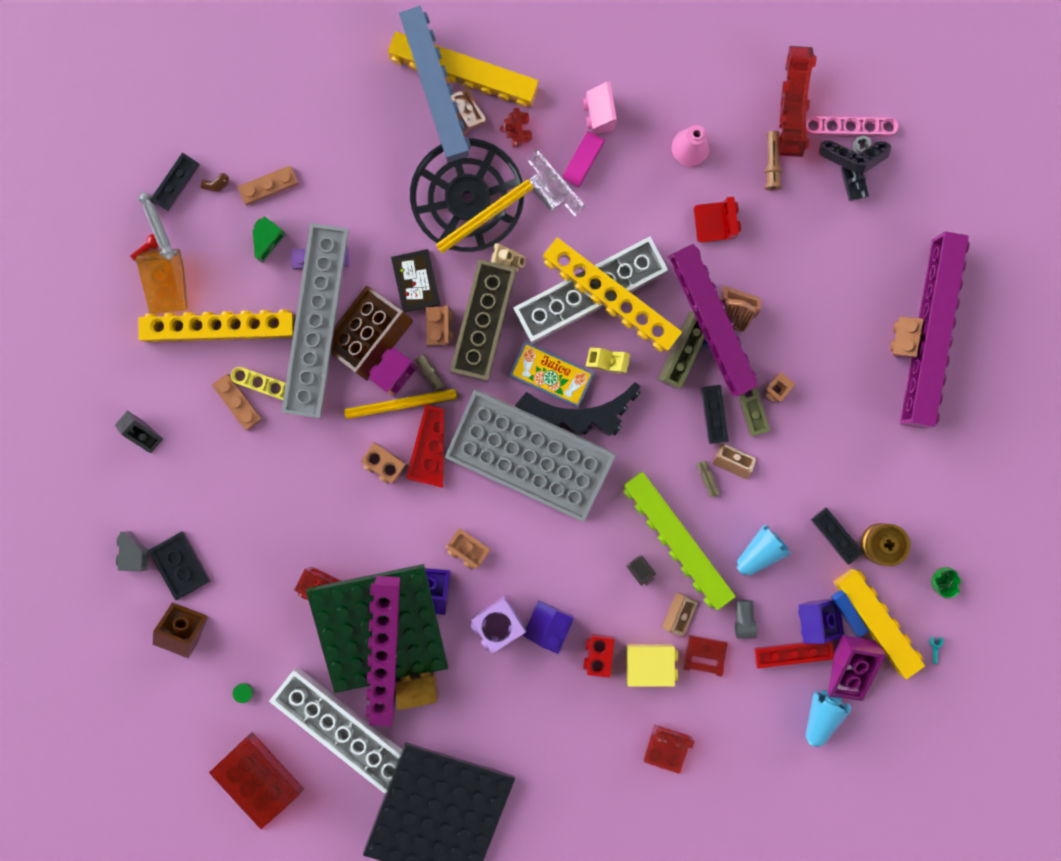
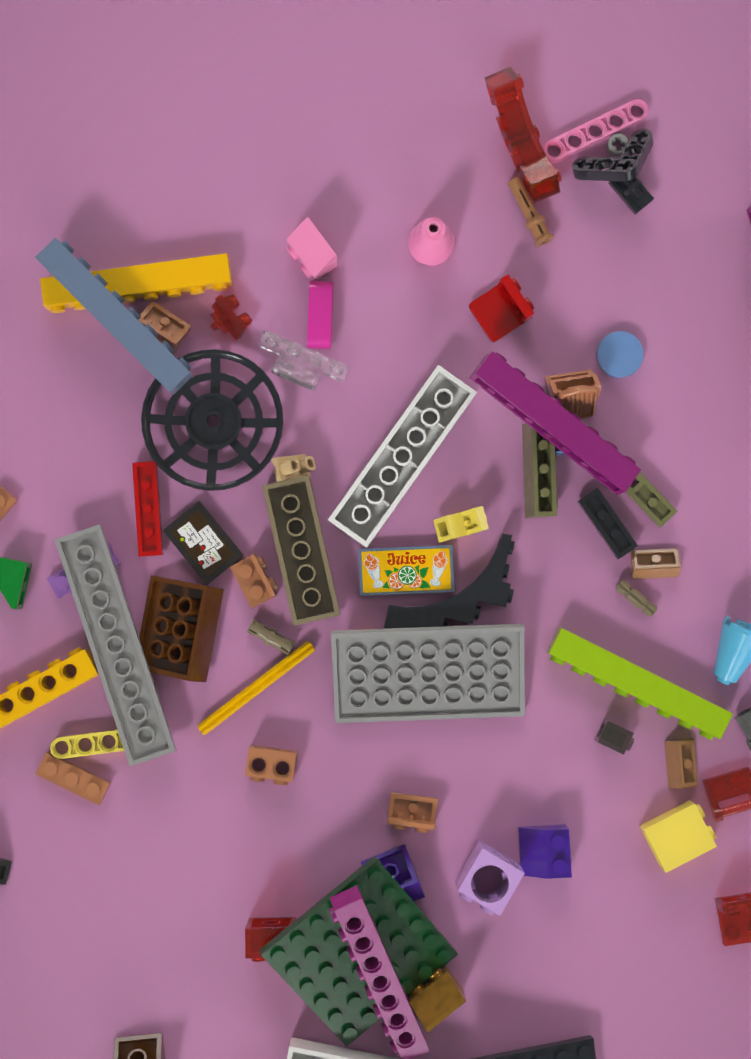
camera: 30 degrees left, 0 degrees up
dark grey slope [116,531,148,572] -> none
black tile [148,531,211,601] -> none
magenta brick [369,347,418,397] -> none
red wing [406,404,444,488] -> none
yellow axle [436,179,534,253] -> none
yellow brick [543,237,682,352] -> none
red brick [583,634,615,678] -> none
nougat brick [763,372,795,403] -> none
none -> red plate [132,461,163,557]
none -> medium blue tile [596,331,644,378]

